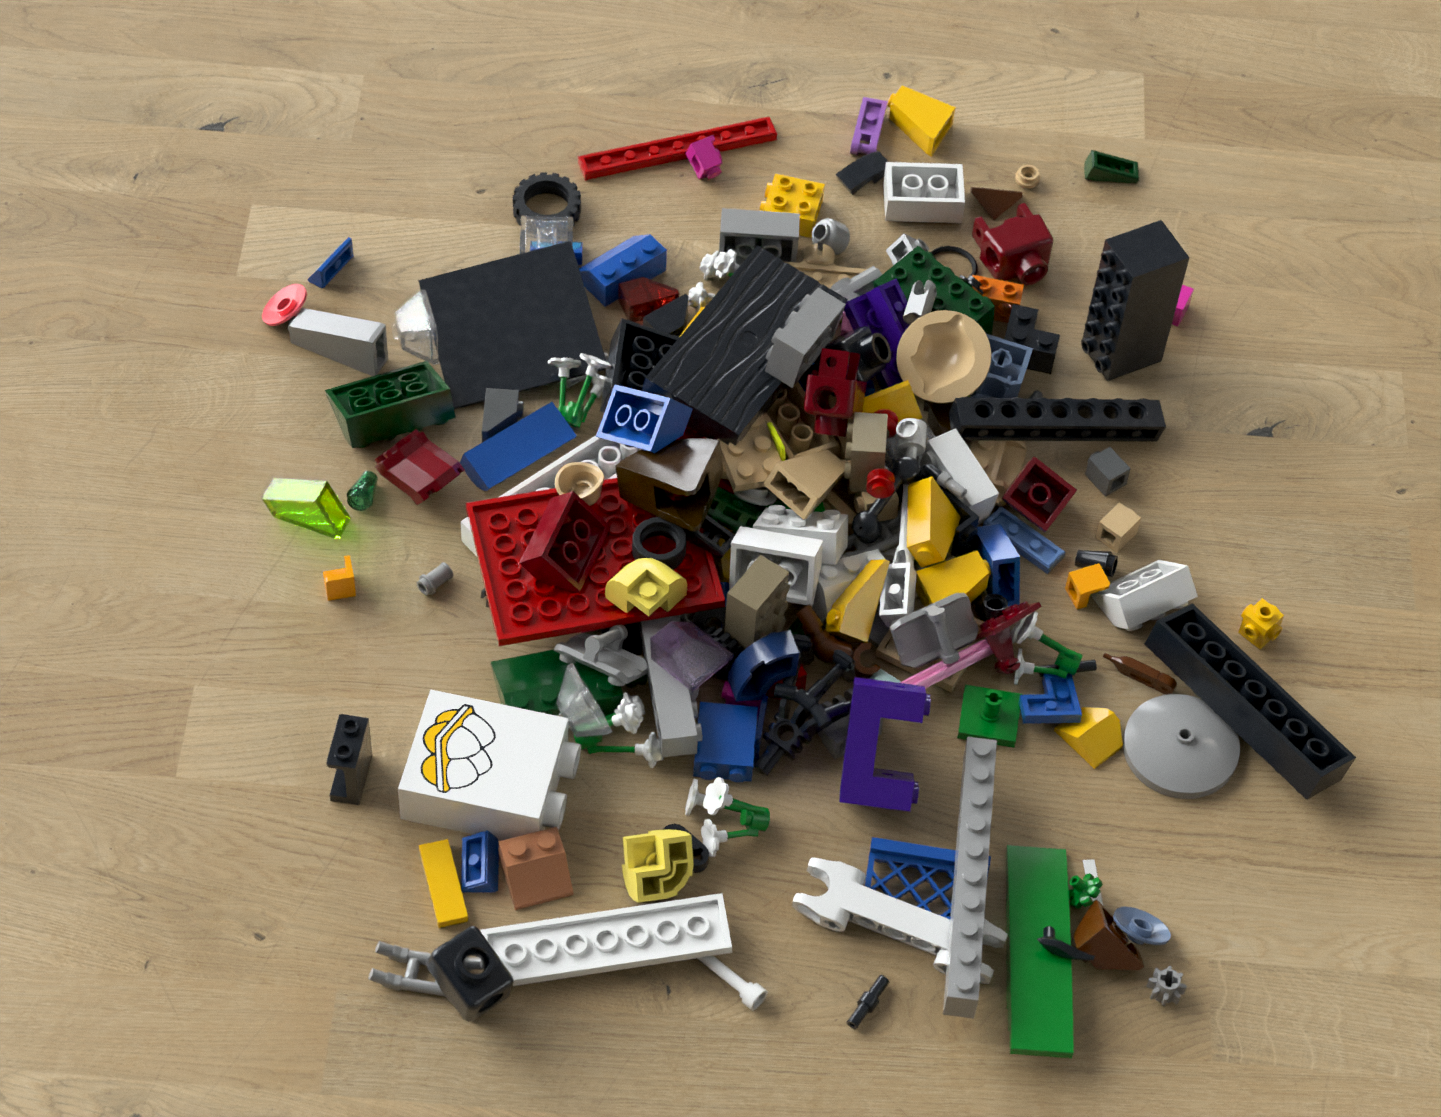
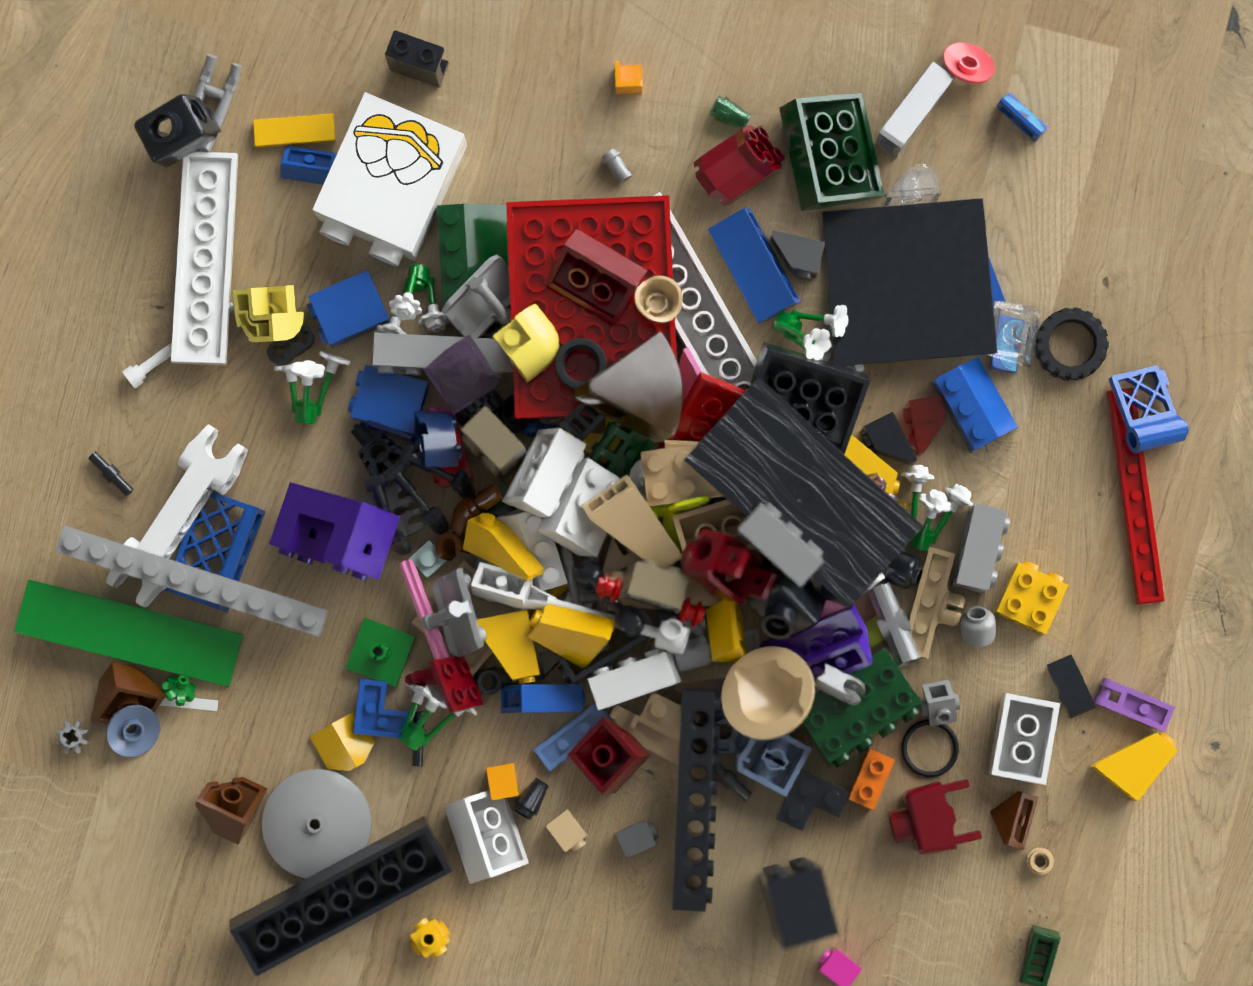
camera: 105 degrees right, 30 degrees up
clear neon green slope [262,478,351,539] -> none
nougat slope [499,827,573,910] -> none
clear slope [556,663,613,737] -> none
blue slope [596,384,693,453] -> none
dark pink brick [686,135,722,180] -> none
light grey piece [923,464,967,499] -> none
black plant [959,275,984,295] -> none
black bar [1038,926,1095,960] -> none
reddish brown piece [1103,653,1177,695] -> none
none -> reddish brown slope [195,777,267,845]
none -> blue brick [307,270,390,348]
none -> piece [1108,365,1189,453]

